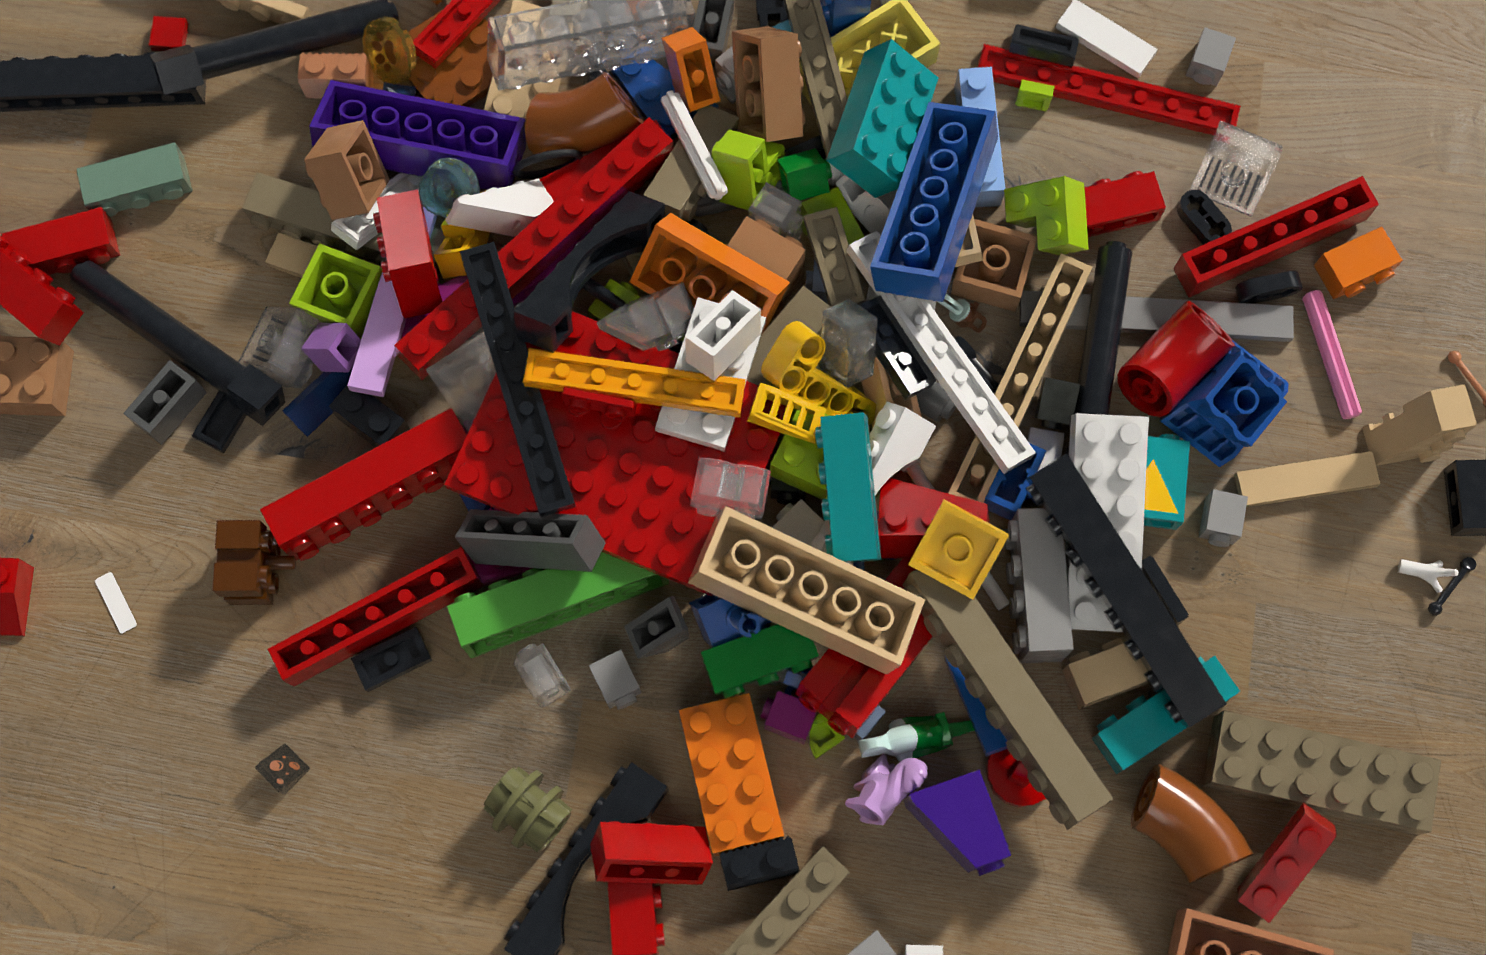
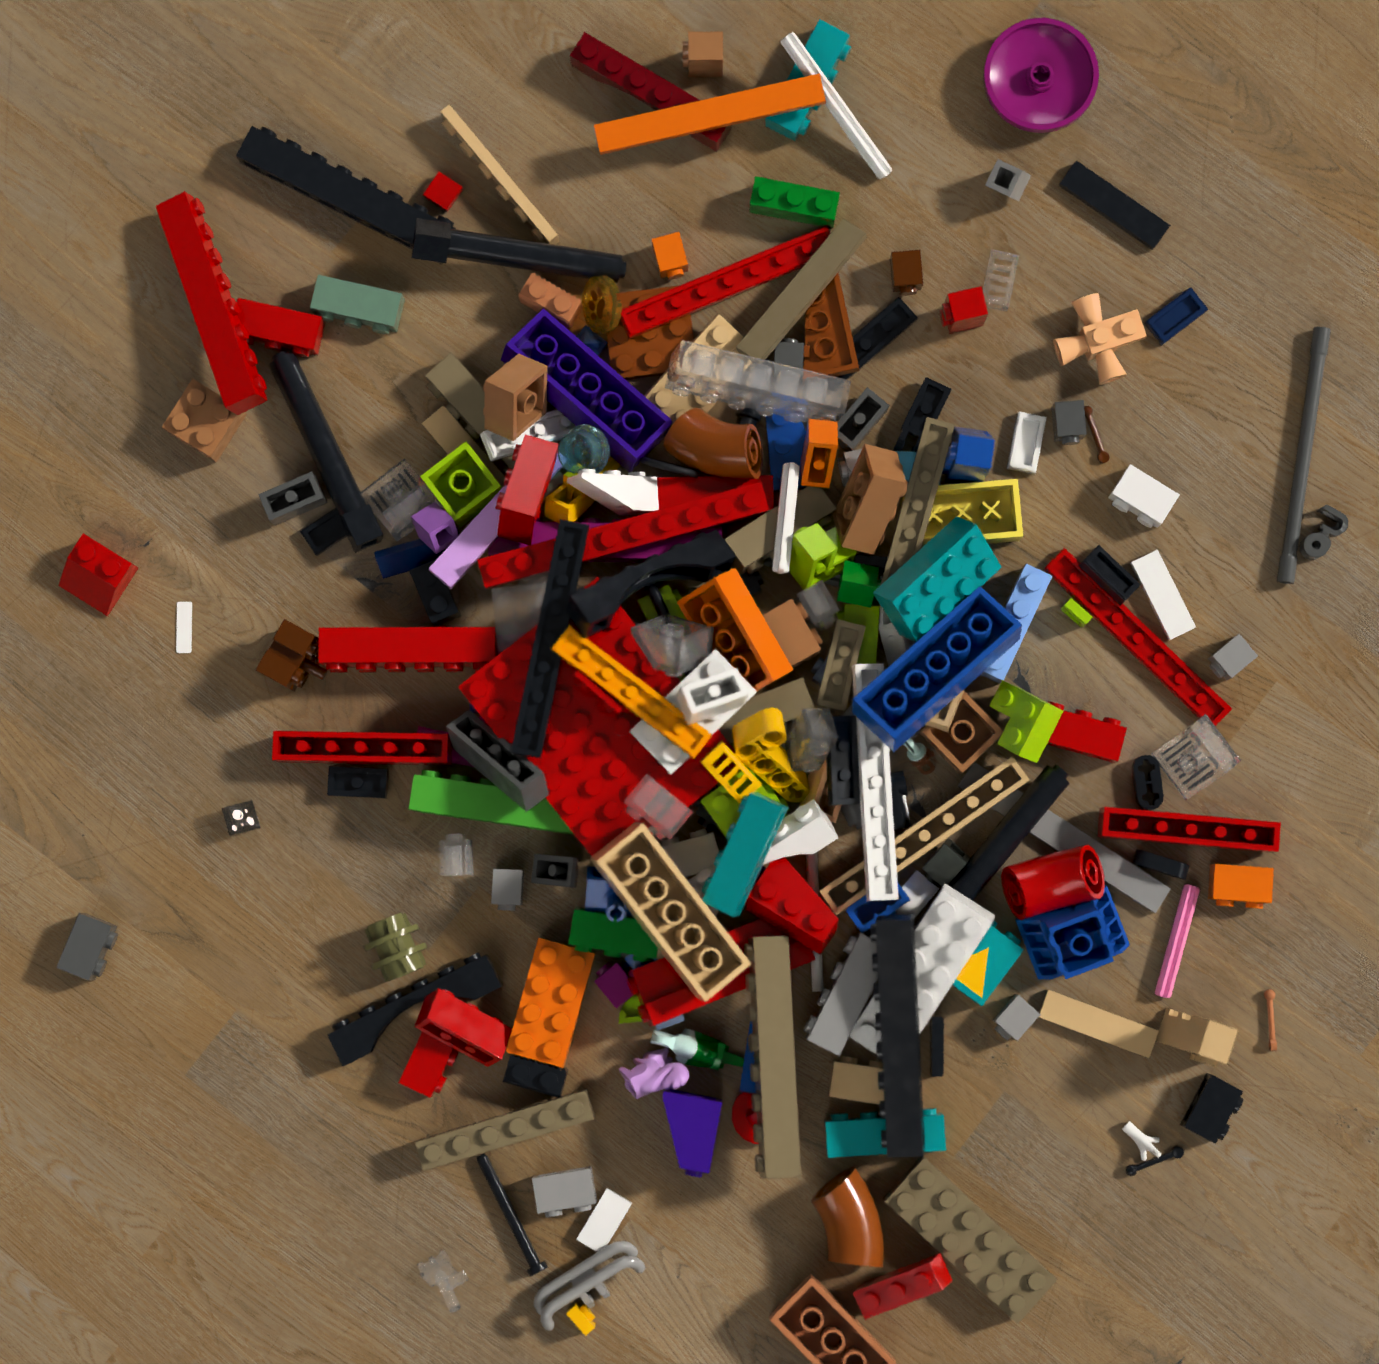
camera: 35 degrees right, 10 degrees up
yellow plate [908,499,1009,600] -> none

